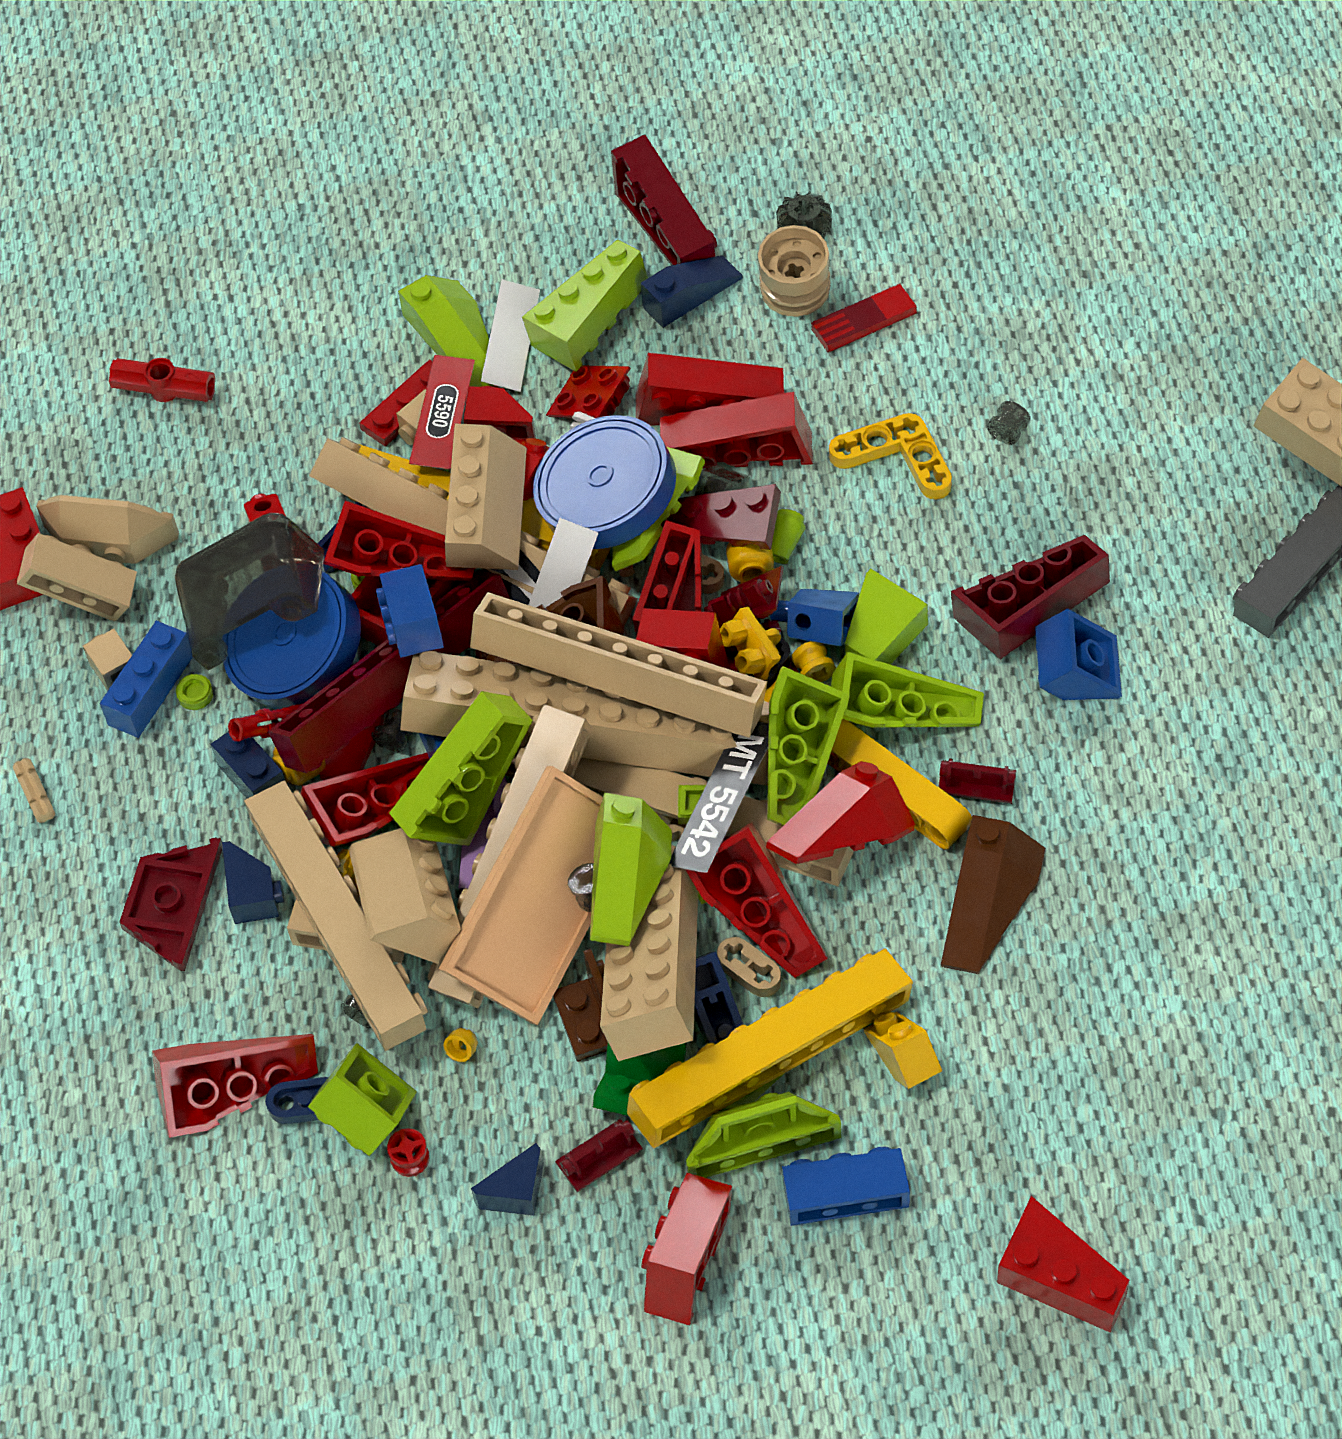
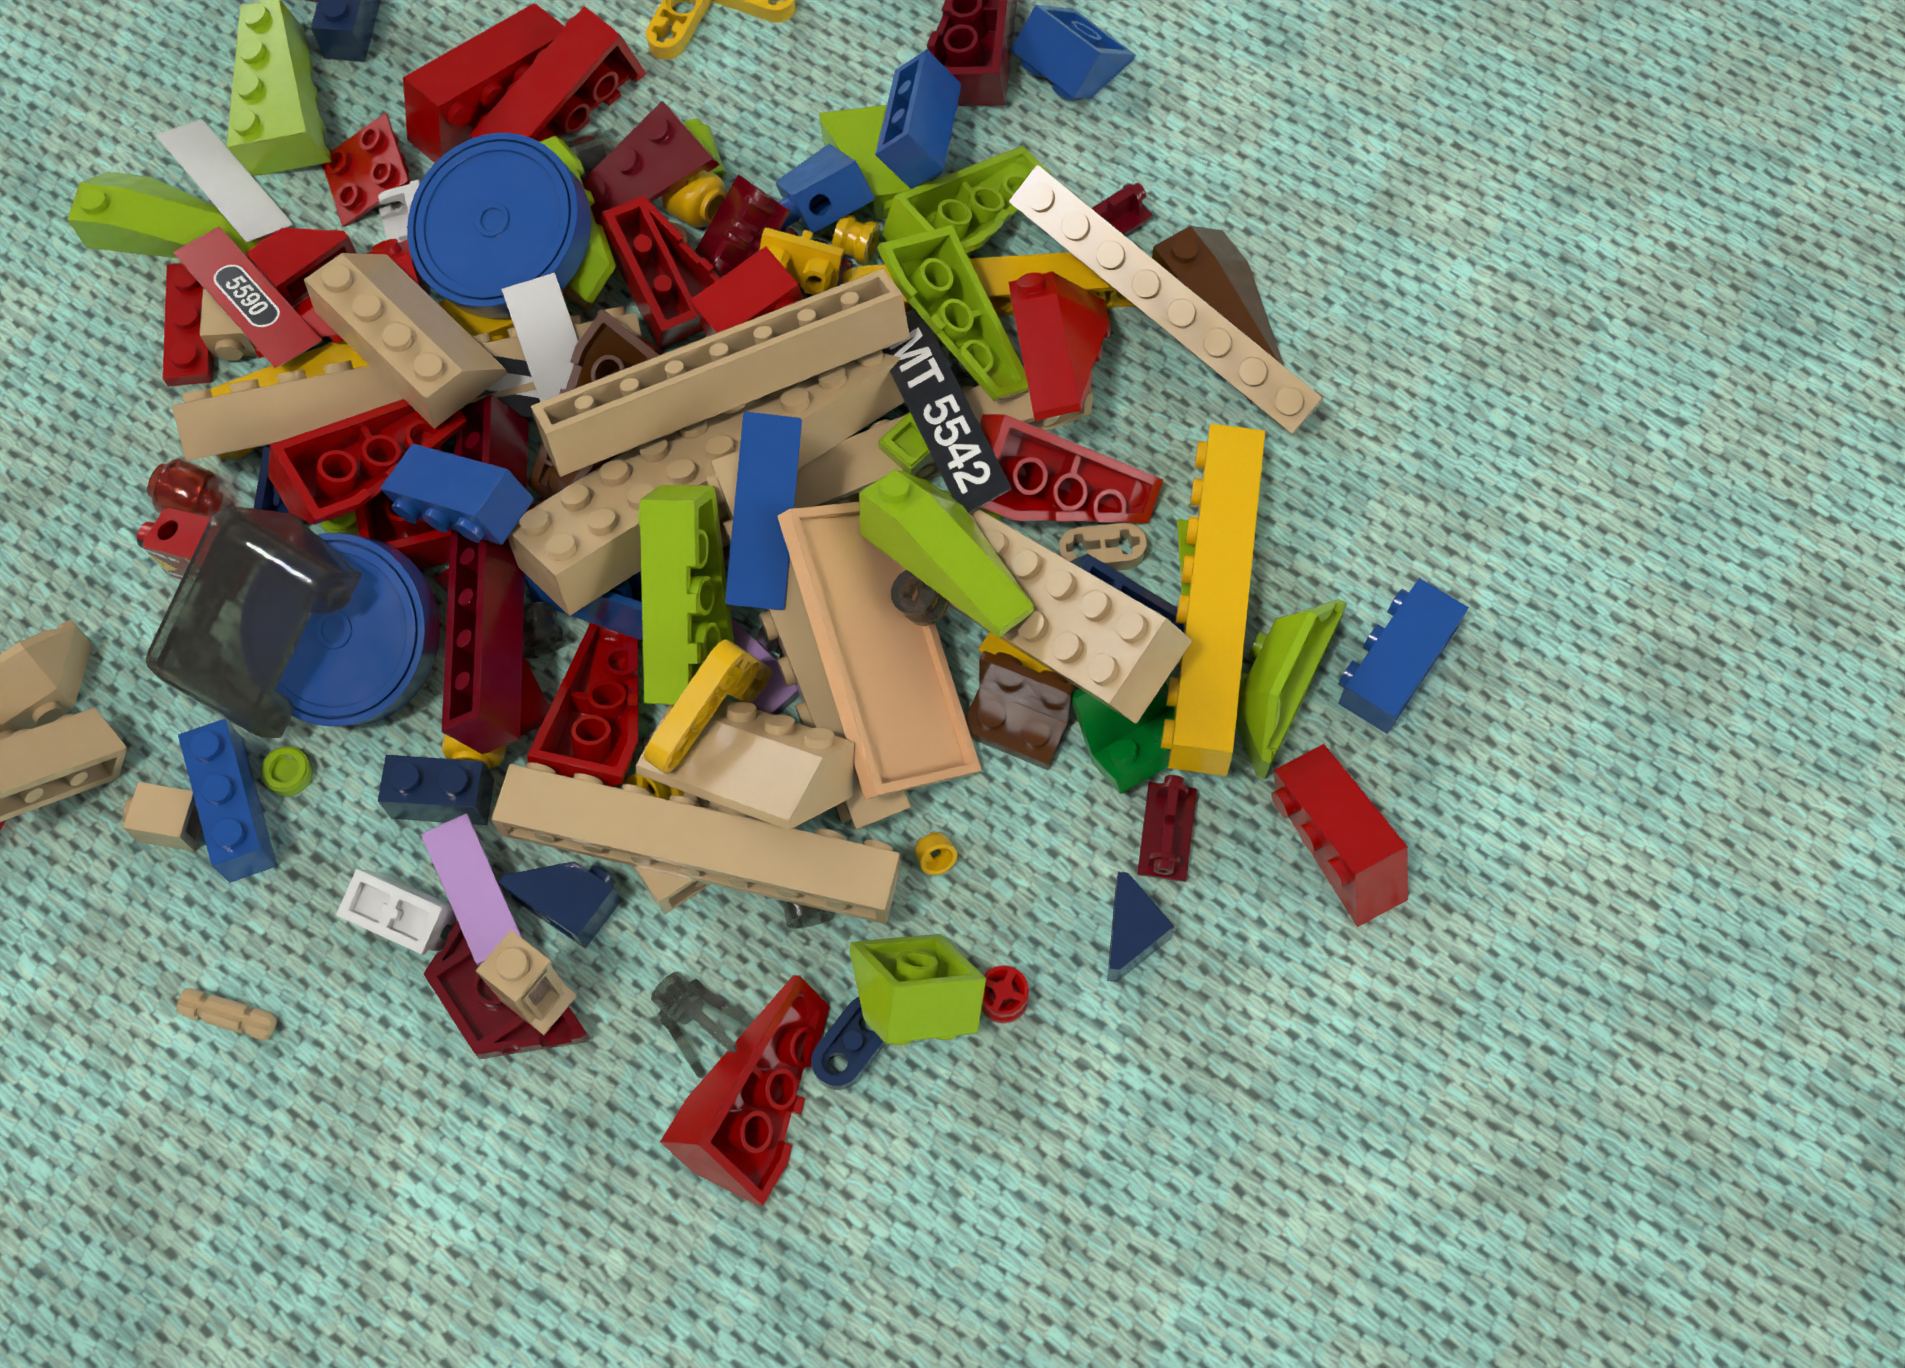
camera: 50 degrees left, 10 degrees up
red pin [228,703,304,742] -> none
yellow slope [863,1011,942,1089] -> none
red wedge [997,1196,1130,1333] -> none
none -> clear red head [147,458,223,517]
none -> white hinge [336,869,457,955]
none -> lavender tile [421,813,523,967]
none -> tan window [476,930,577,1035]
none -> yellow beam [643,639,772,774]
none -> clear smoke plant [651,971,754,1078]
none -> blue sticker [725,412,802,610]
none -> blue brick [875,49,961,189]
none -> tan brick [1009,165,1323,435]

